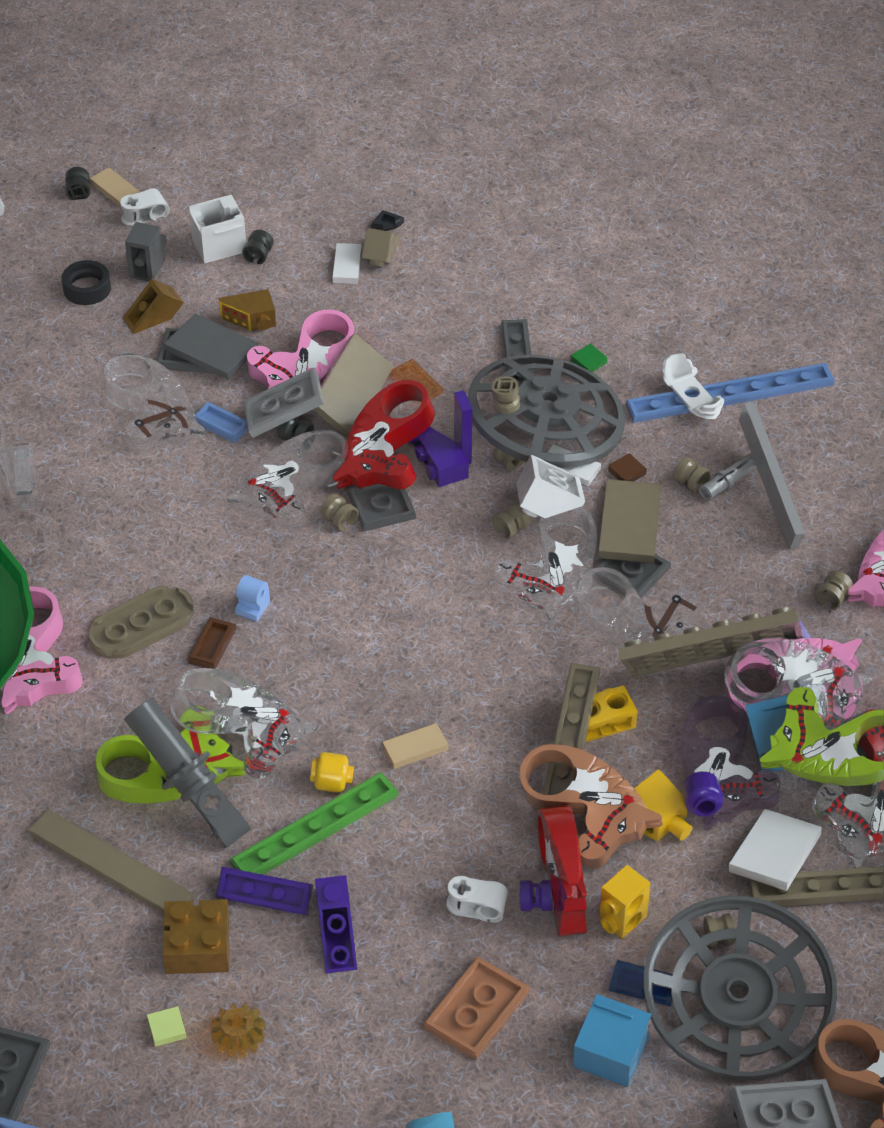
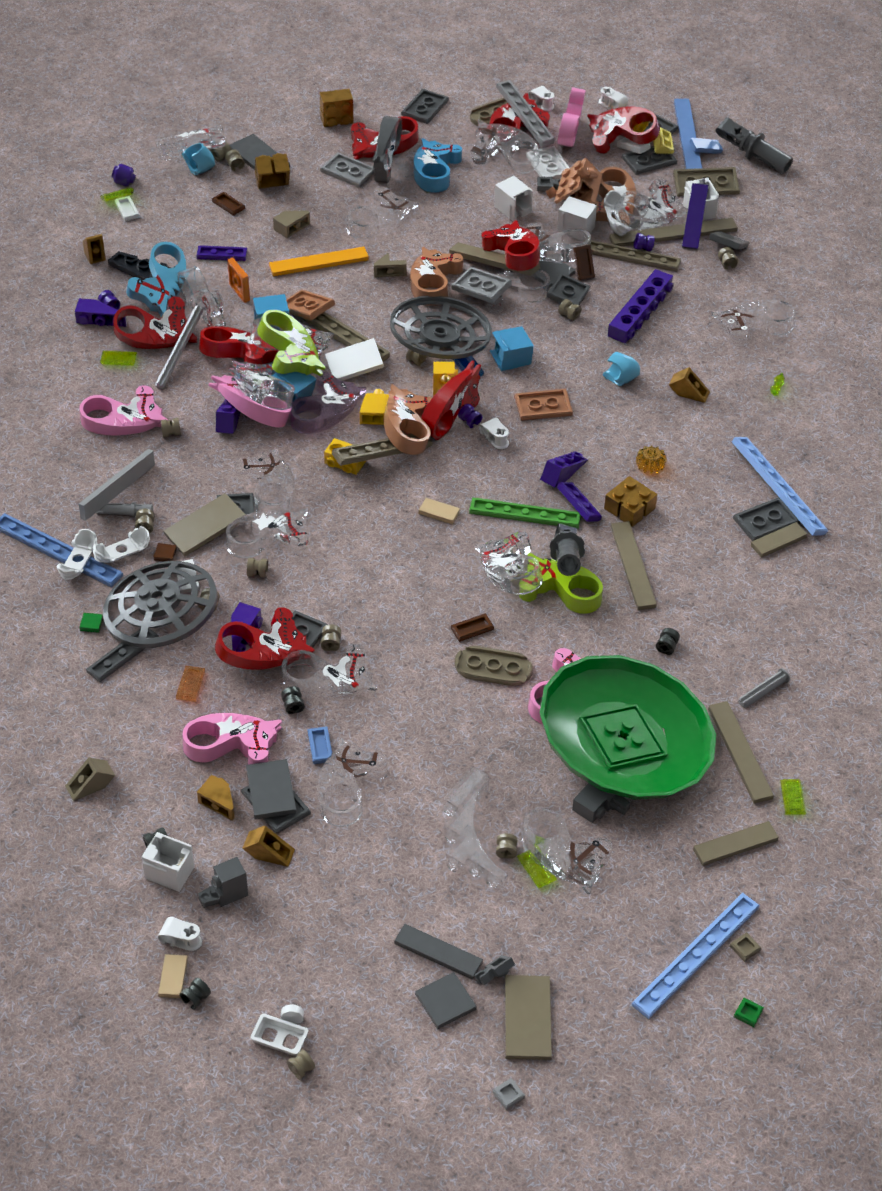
camera: 135 degrees left, 0 degrees up
black tyre [62,260,111,306] -> none
yellowish green tile [147,1006,187,1047] -> none
light blue leg [235,575,270,622] -> none
light grey tile [243,368,324,438] -> none
yellow head [310,752,354,793] -> none
dark tan tile [313,333,394,438] -> none
white tile [332,243,362,284] -> none
black tile [371,210,404,231] -> none
dark purple tile [454,391,472,464] -> none
dark tan wheel [491,376,520,414] -> none
white slope [516,455,585,518] -> none
dark tan plate [618,607,803,677] -> none
dark purple head [681,771,724,817] -> none
none -> white piece [93,526,150,563]

